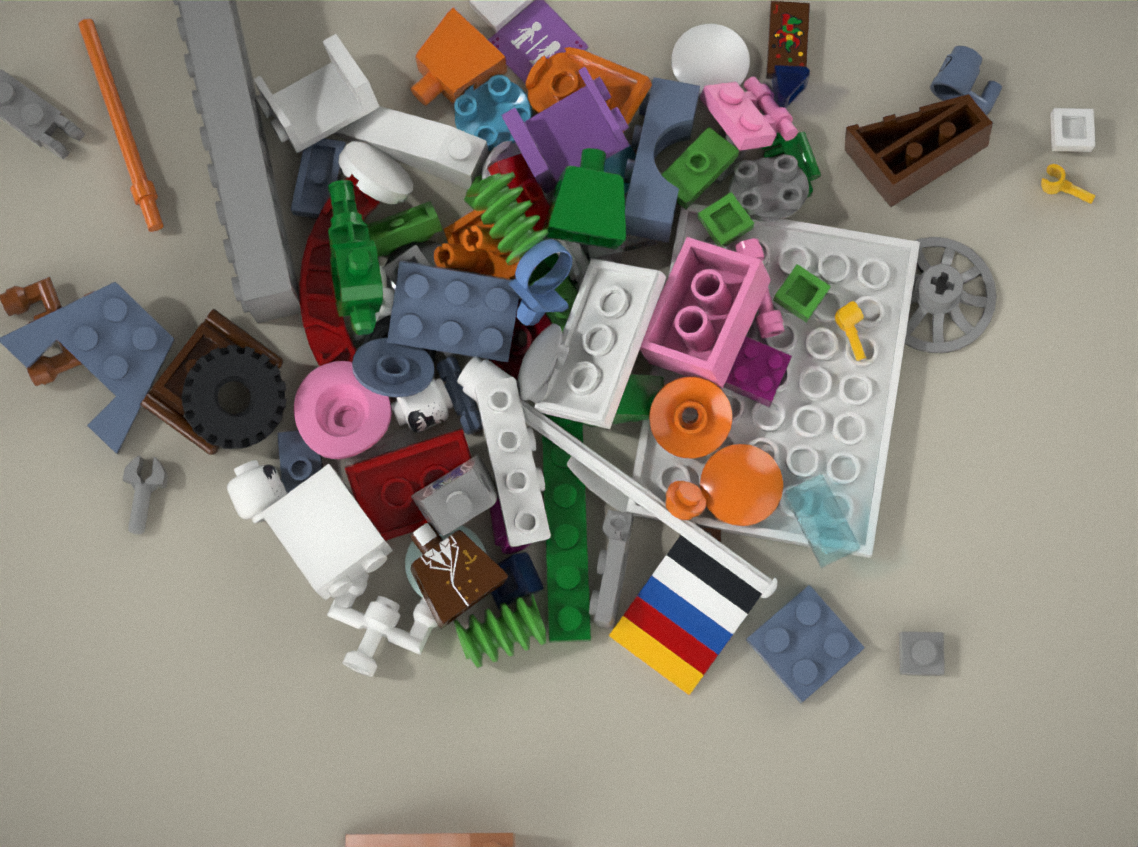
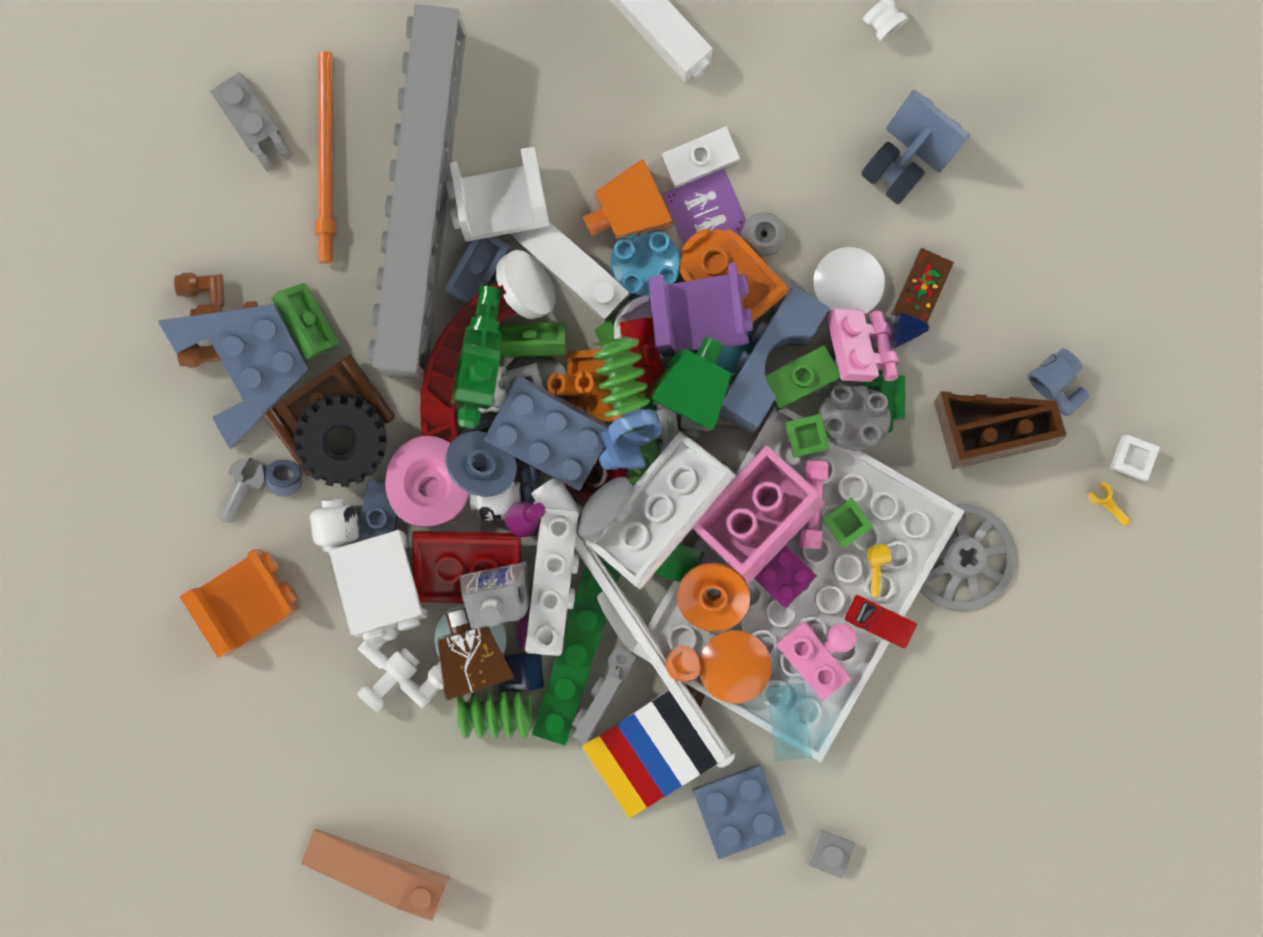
camera: 20 degrees right, 10 degrees up
none -> orange panel [179,549,299,658]
none -> sand blue piece [265,460,302,497]
none -> bright green plate [271,283,340,359]
none -> magenta cone [505,501,546,537]
none -> light grey plate [741,212,786,257]
none -> bright pink plate [776,620,856,702]
none -> red sticker [845,595,917,649]

